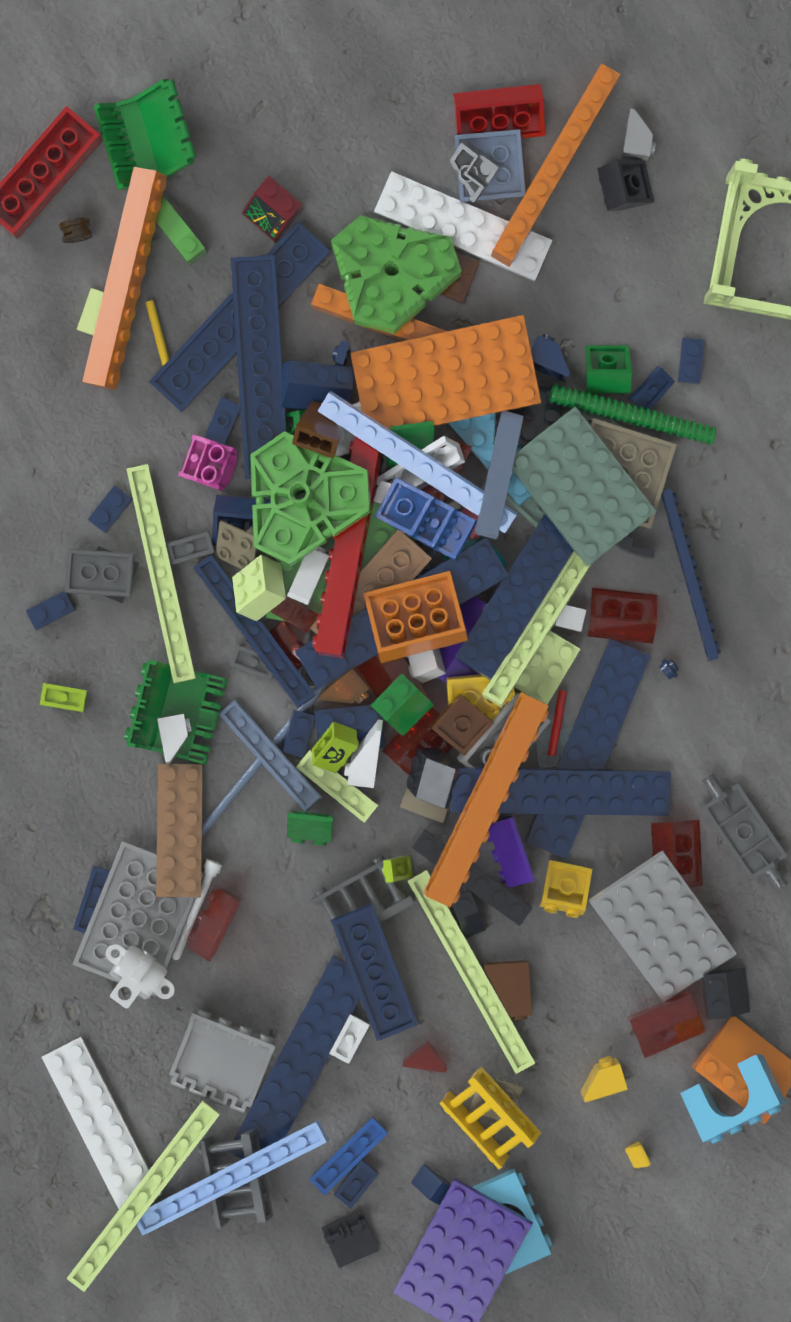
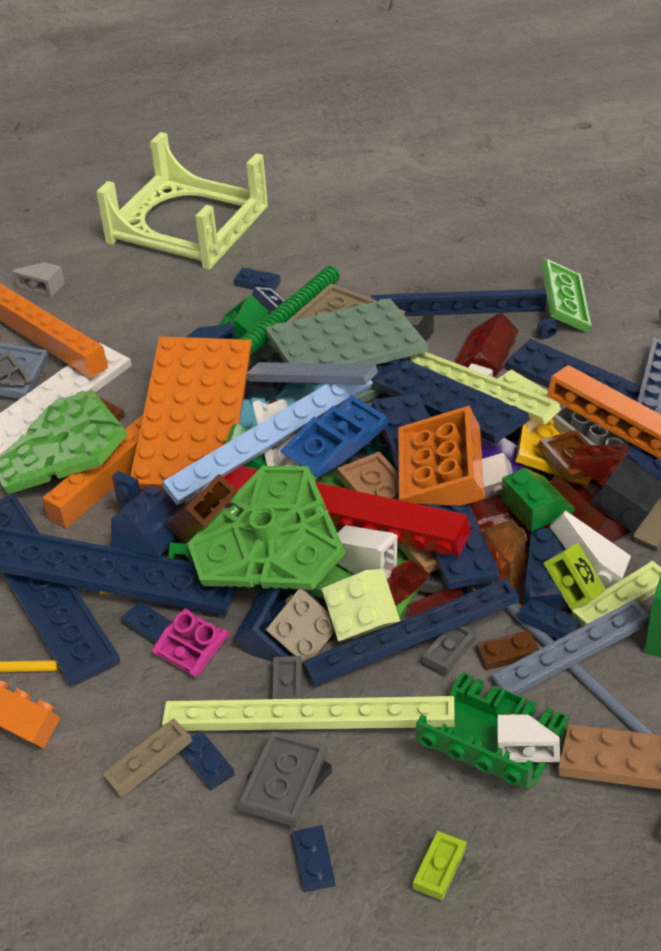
camera: 70 degrees left, 45 degrees down
black slope [597,160,654,211] -> none
none -> dark tan plate [103,718,193,798]
none -> reddish brown plate [477,630,539,671]
none -> bright green tile [541,259,592,333]
none -> clear red slope [571,445,629,485]

